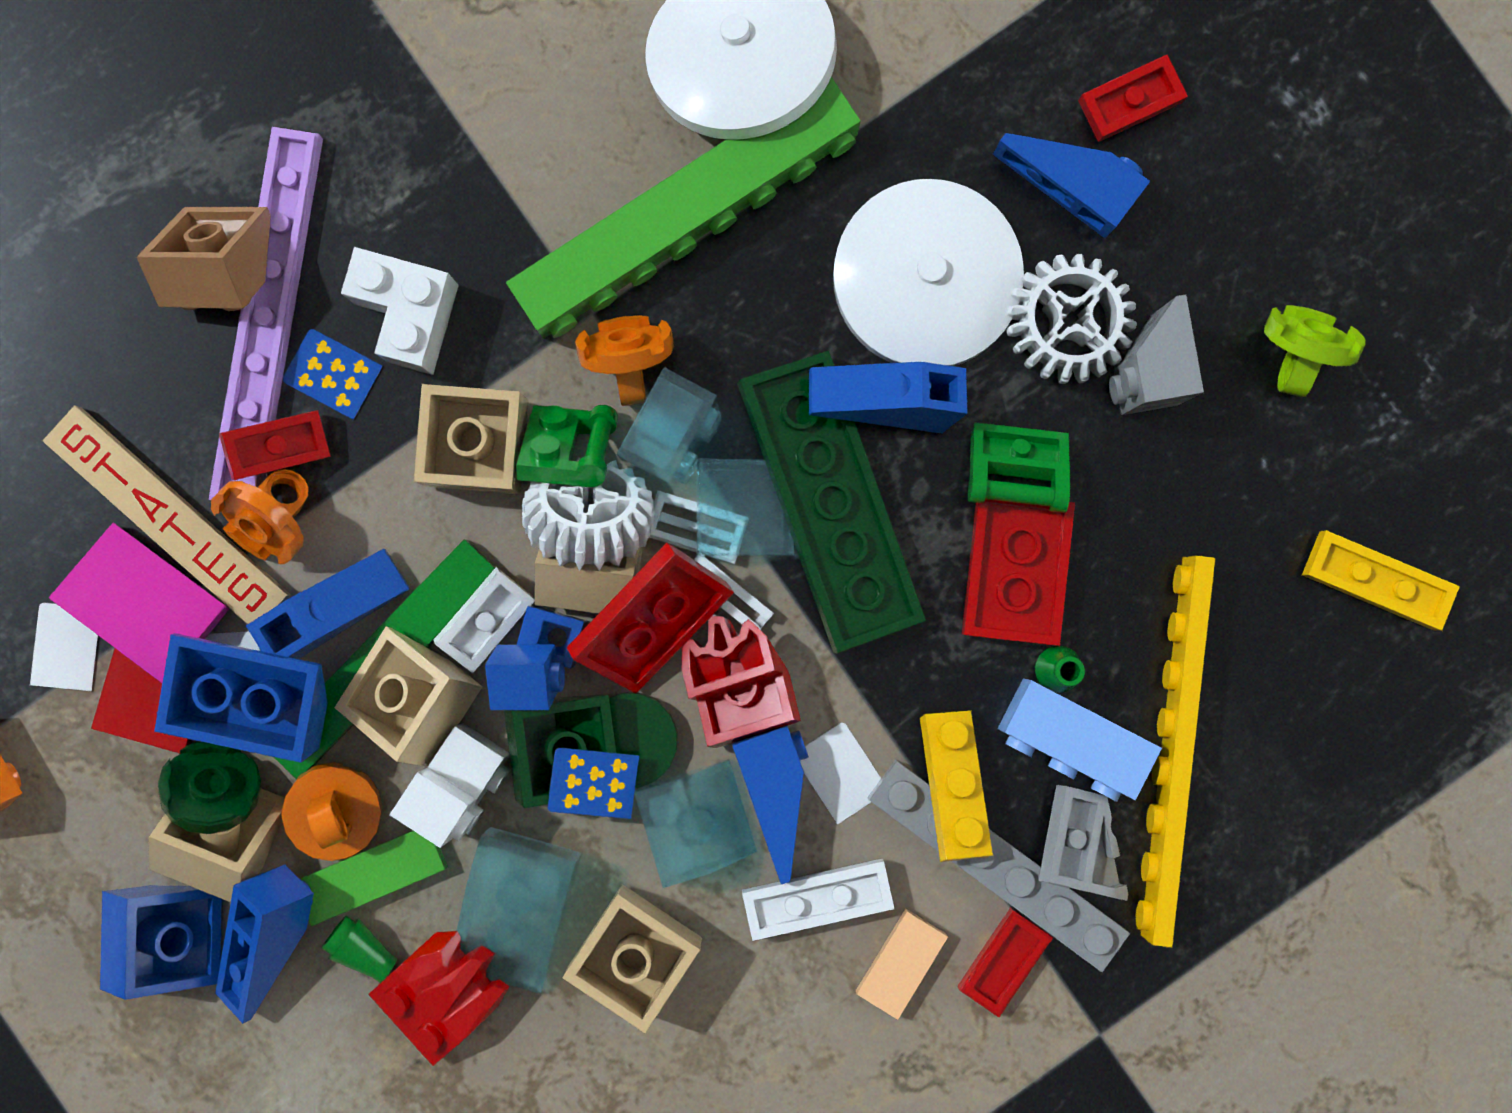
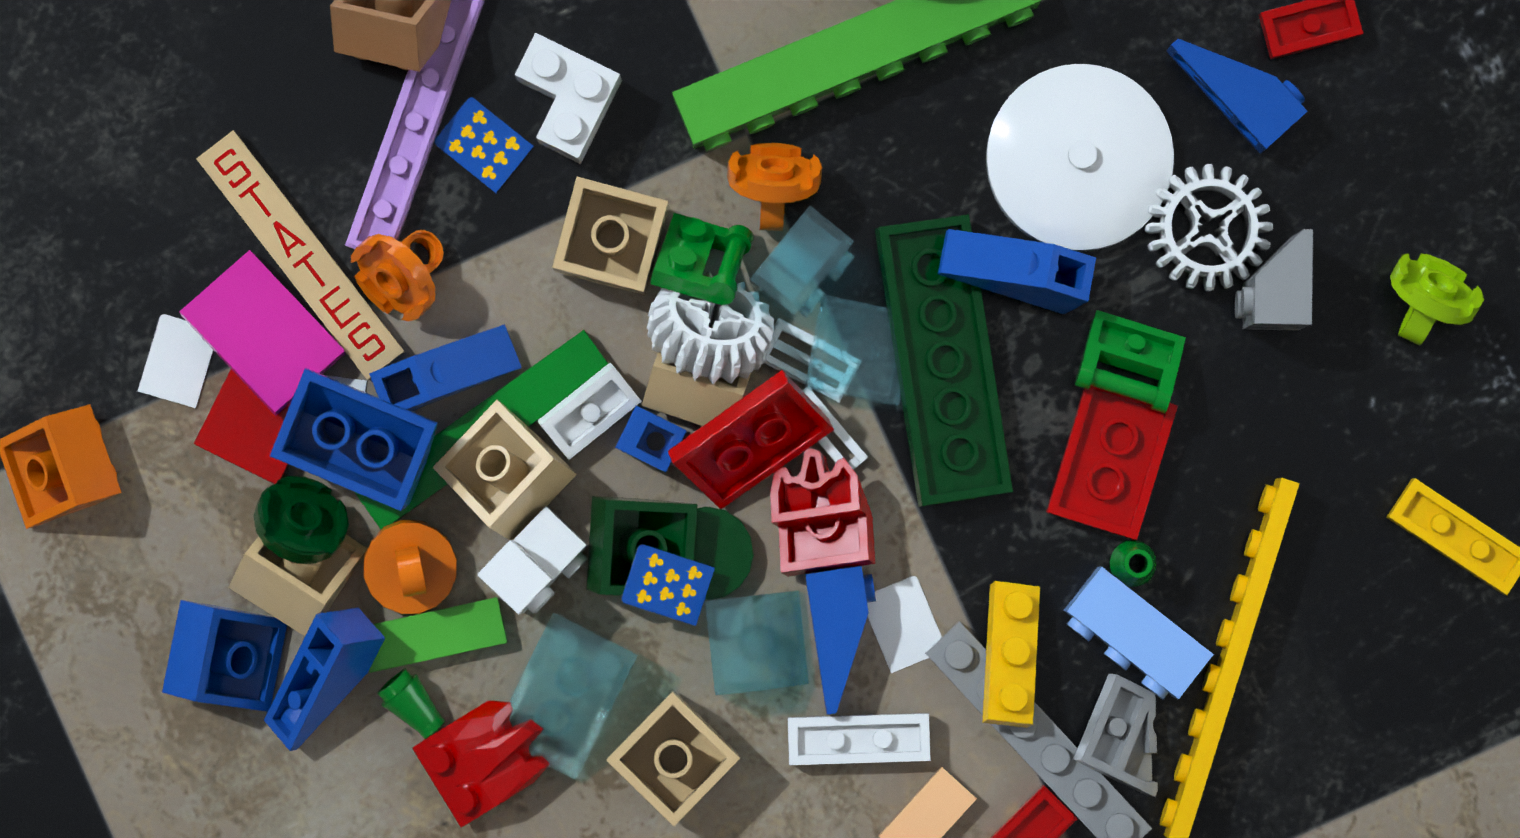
camera: 15 degrees right, 0 degrees up
red plate [219,410,331,480] -> none
blue brick [485,644,565,710] -> none

